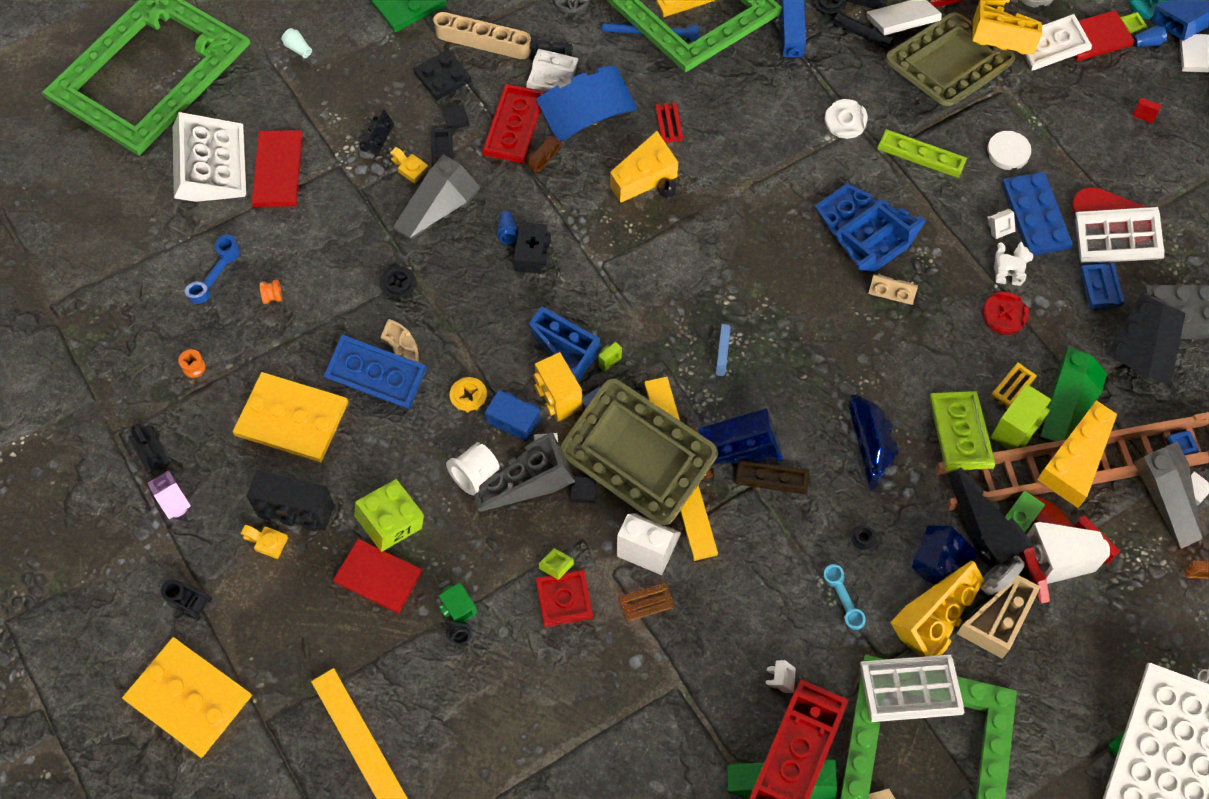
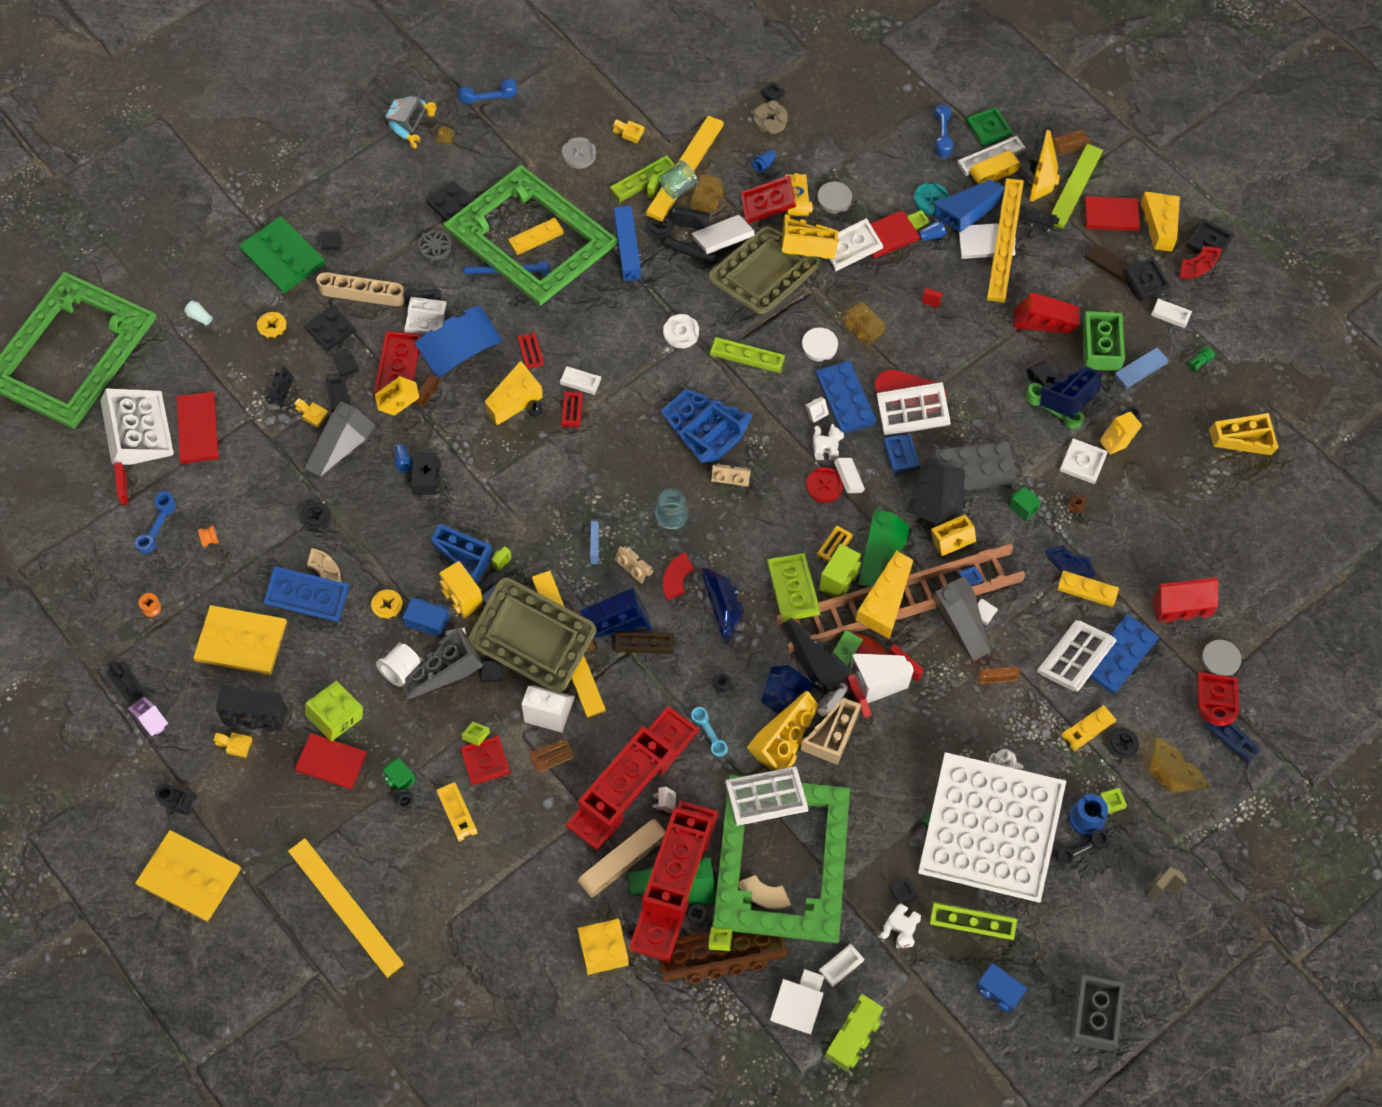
camera: 10 degrees left, 0 degrees up
none -> red tile [114,462,129,505]
none -> yellow gear [257,312,286,339]
none -> yellow brick [375,376,419,416]
none -> yellow plate [436,782,478,842]
none -> white tile [560,366,601,395]
none -> red tile [561,392,583,428]
none -> red bracket [566,706,699,852]
none -> tan beam [577,819,666,898]
none -> tan hinge [614,546,653,584]
none -> clear light blue piece [655,489,689,529]
none -> red tile [663,552,693,601]
none -> white tile [834,458,865,493]
none -> clear yellow brick [844,301,886,346]
none -> yellow brick [931,514,976,556]

